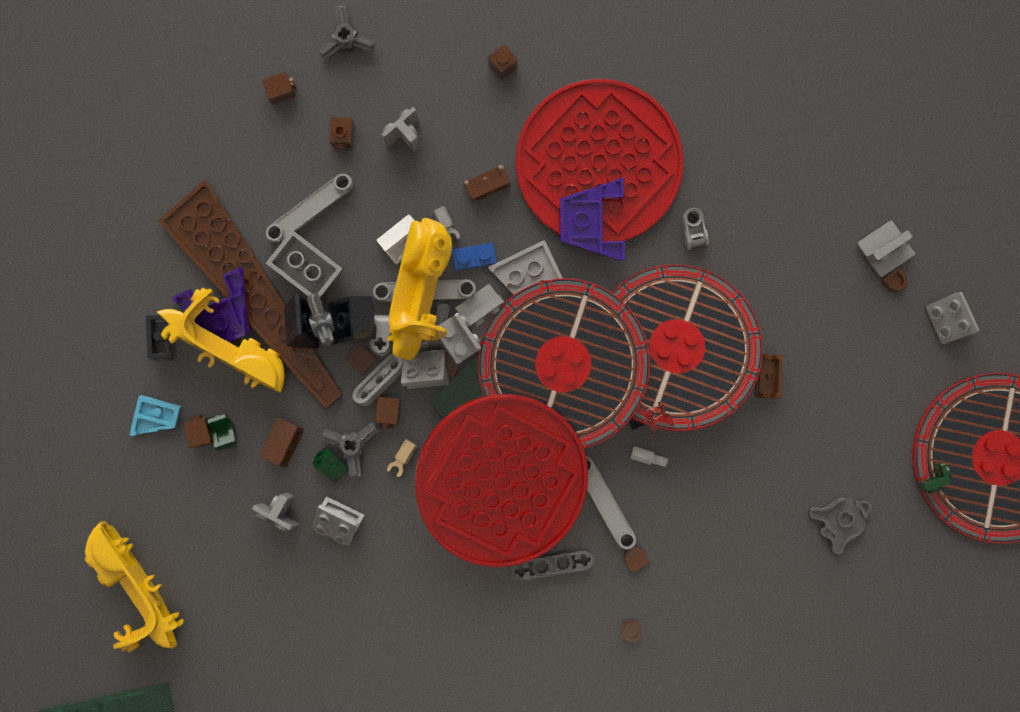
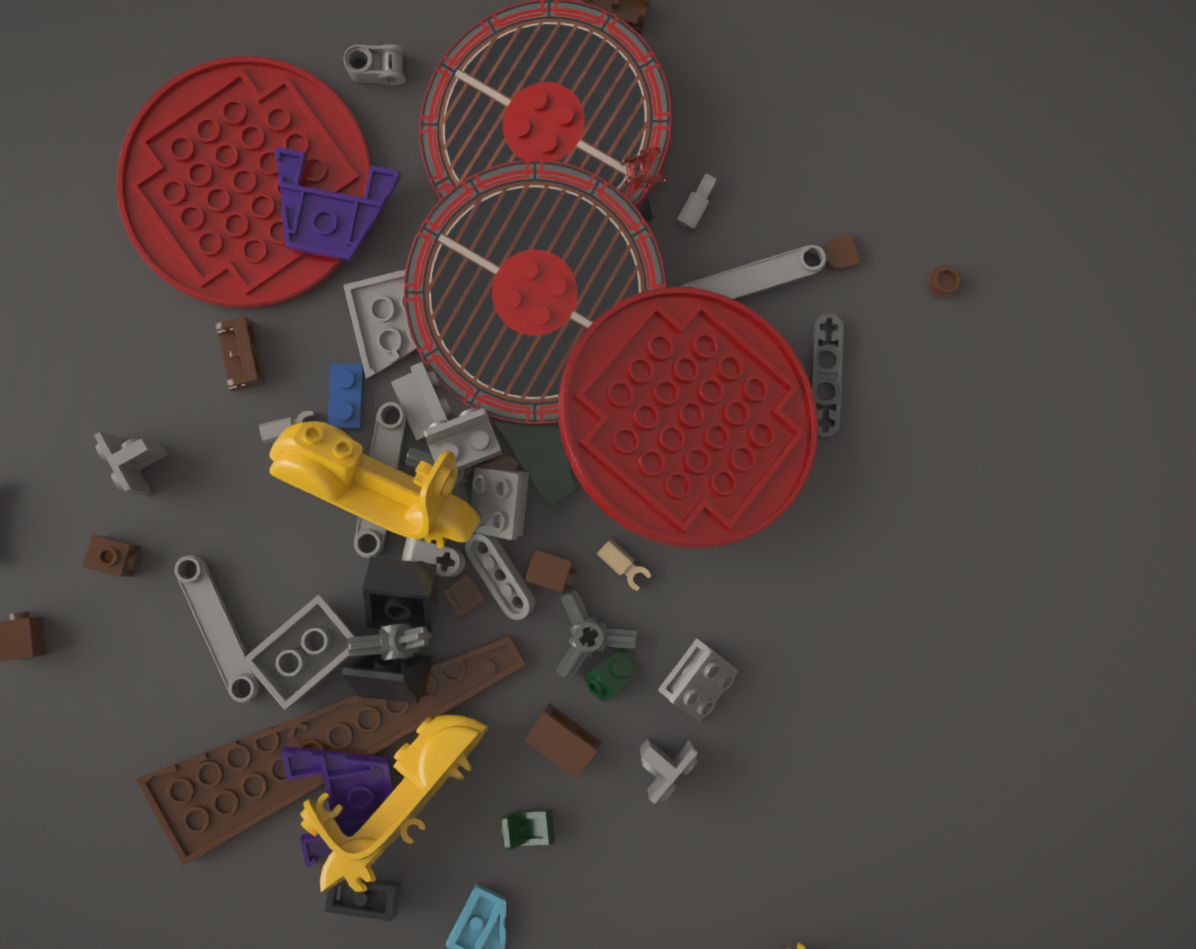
camera: 75 degrees left, 0 degrees up
reddish brown brick [184,415,213,448] -> none
white panel [377,215,415,265] -> none
reddish brown brick [488,44,518,80] -> none

